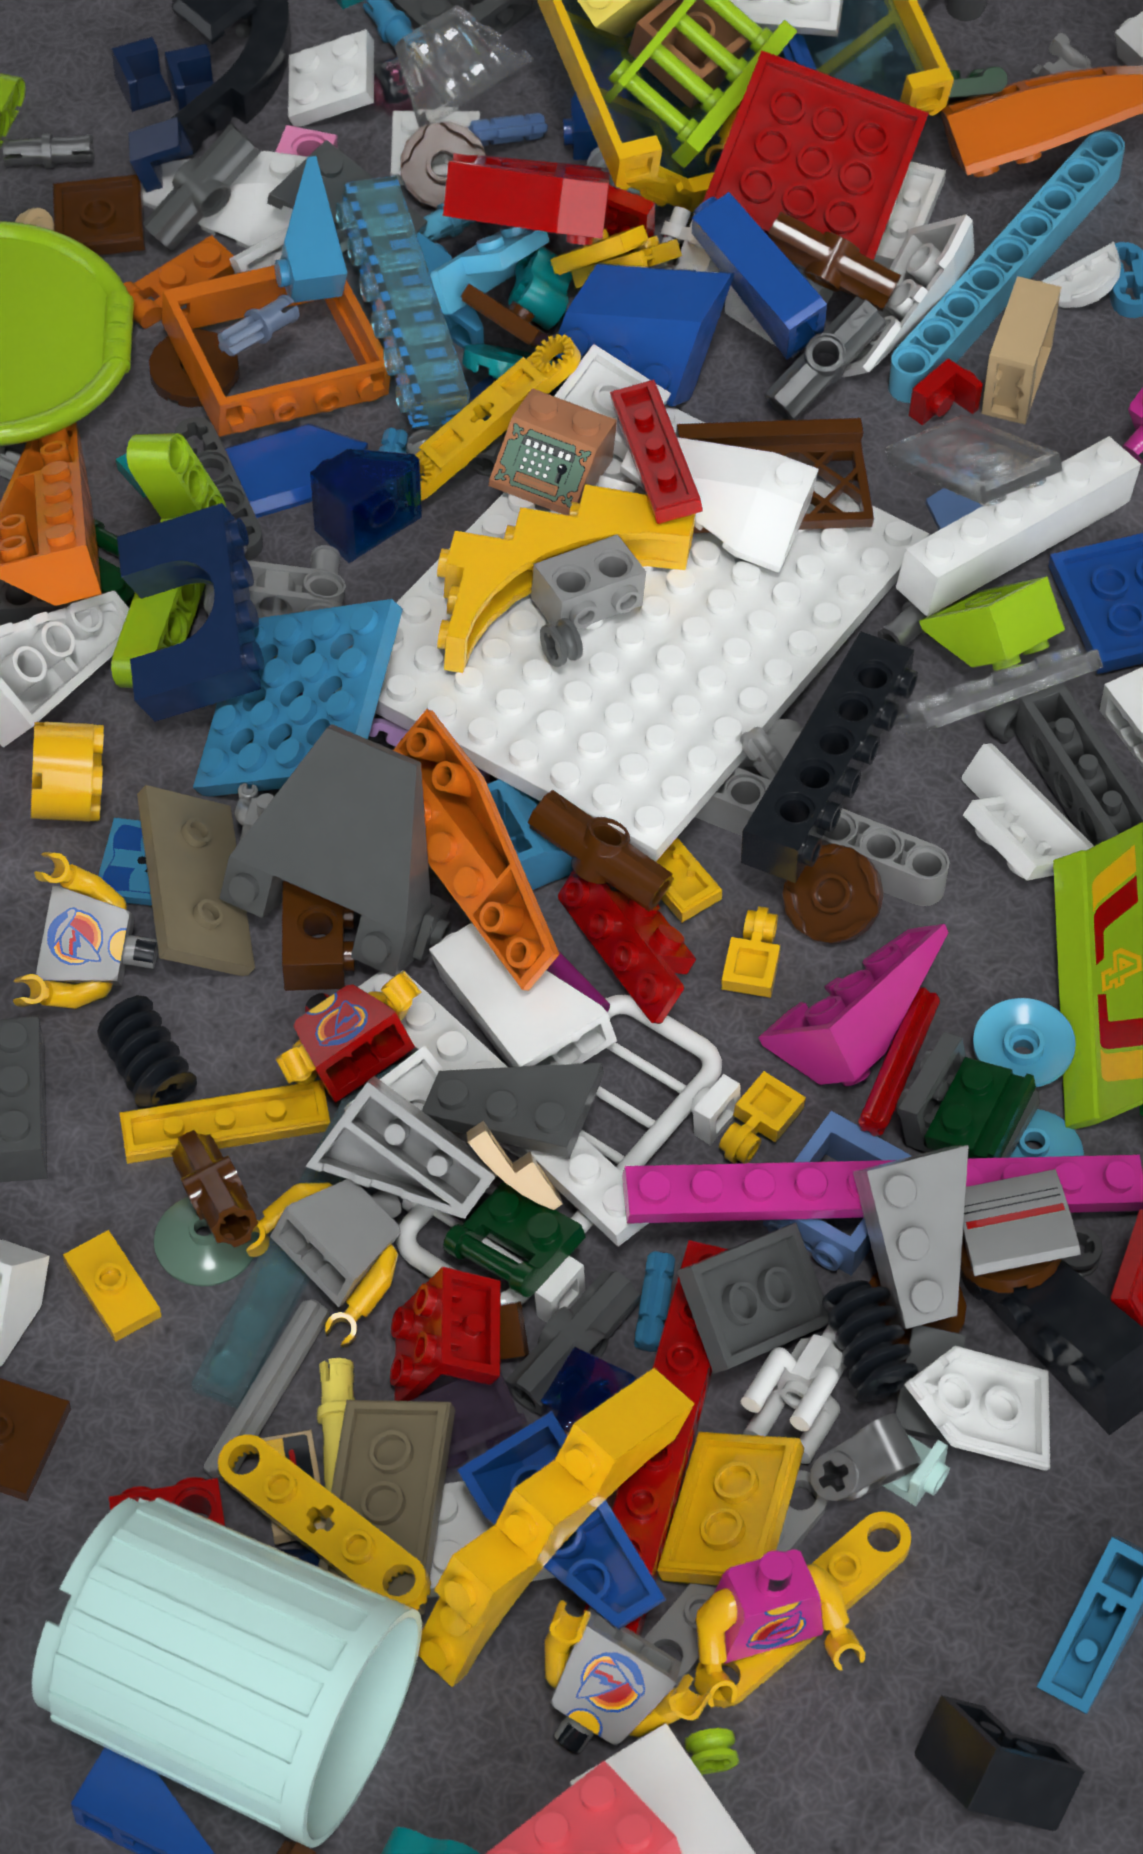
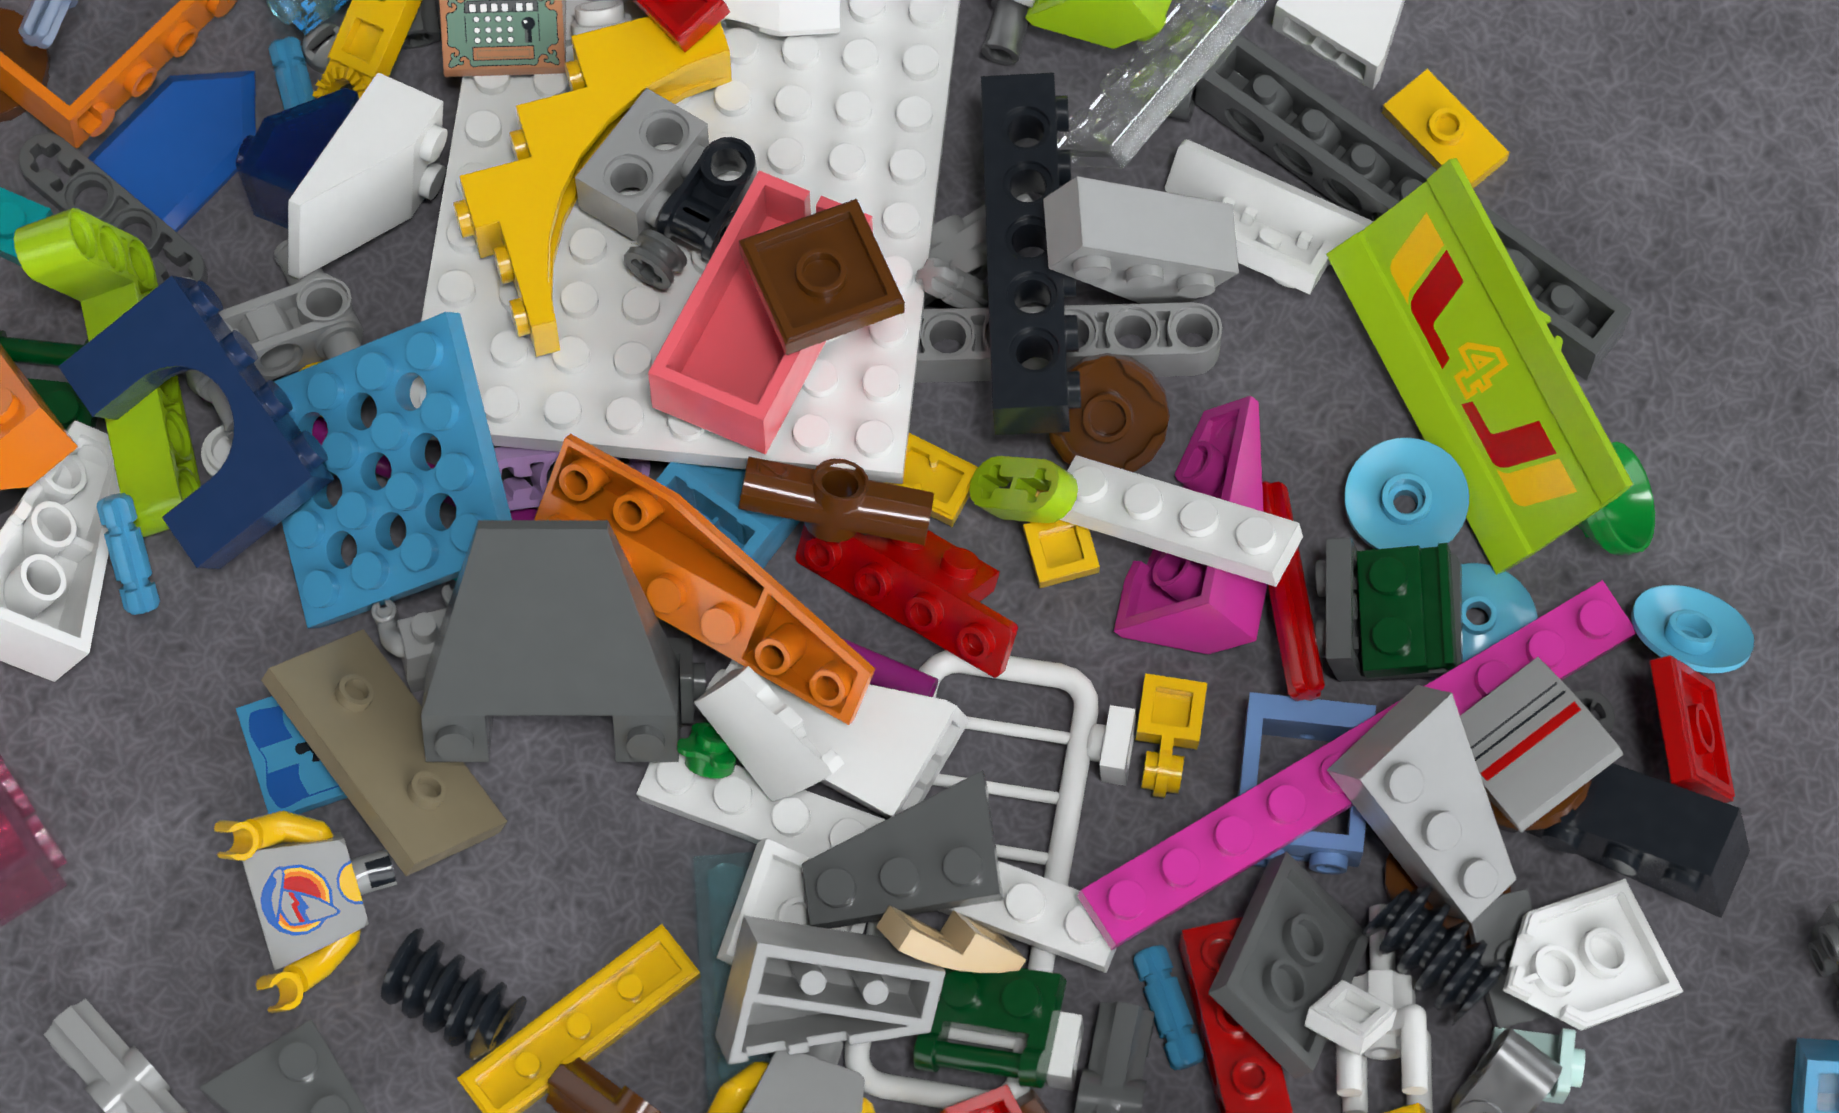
camera: 25 degrees left, 15 degrees up
yellow brick [31,722,104,822] -> none
red torso [275,971,422,1103] -> none
reddish brown brick [282,881,355,991] -> none
none -> dark azure axle [96,493,160,615]
none -> white slope [288,72,448,279]
none -> coral piece [648,171,873,455]
none -> black piece [657,137,757,261]
none -> green plate [676,722,737,779]
none -> white slope [694,666,845,801]
none -> reddish brown plate [739,199,905,355]
none -> lime beam [969,456,1078,523]
none -> light grey wedge [1043,176,1239,304]
none -> white plate [1060,455,1303,587]
none -> white tile [1304,980,1397,1056]

